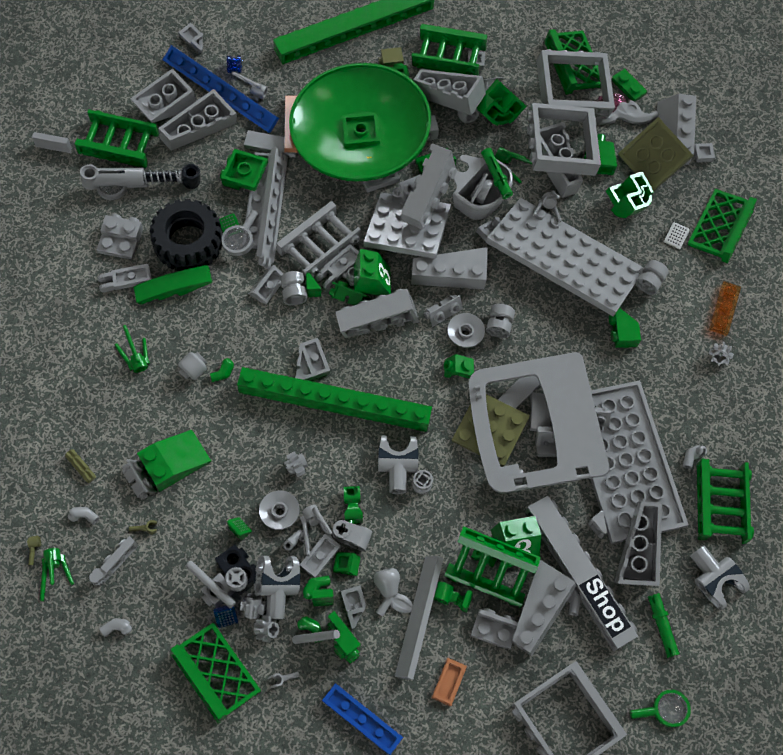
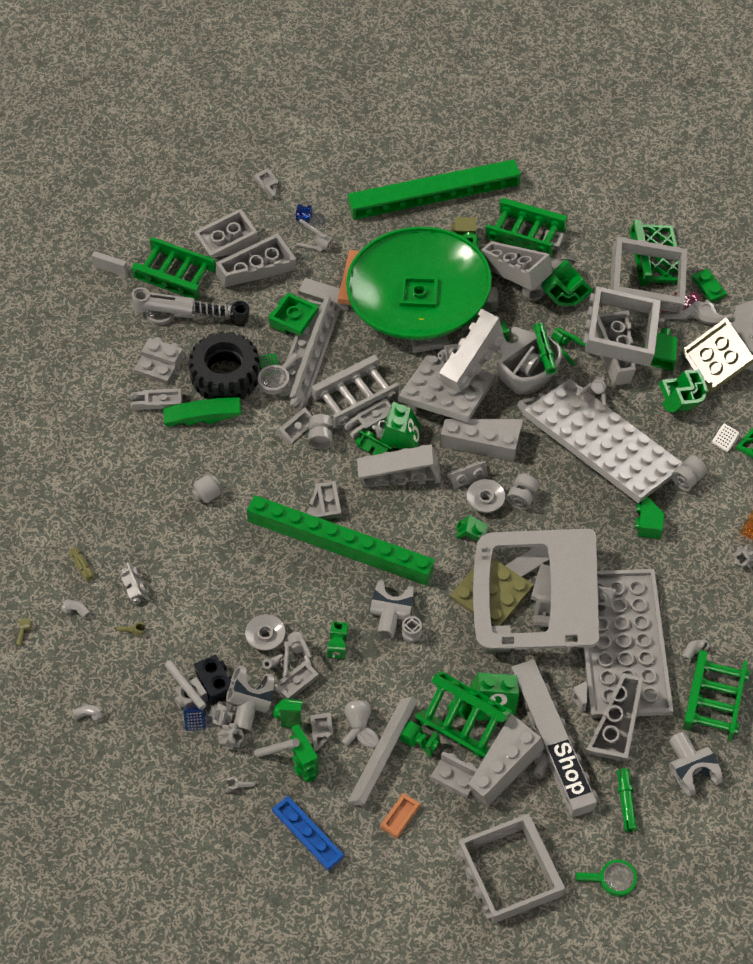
camera: 15 degrees right, 10 degrees down
green plant [40,548,74,602] -> none
light grey hinge [89,536,138,587] -> none
green plant [115,325,150,373] -> none
green slope [137,430,212,492] -> none
blue plate [162,45,279,133] -> none
green fence [170,623,261,724] -> none
green arm [210,358,234,383] -> none
light grey wheel [225,567,248,592] -> none
green slope [227,517,252,541] -> none
light grey gear [284,451,308,477] -> none
green arm [297,616,322,643] -> none
green slope [306,273,321,297] -> none
light grey piece [332,520,372,551] -> none
green slope [333,552,360,576] -> none

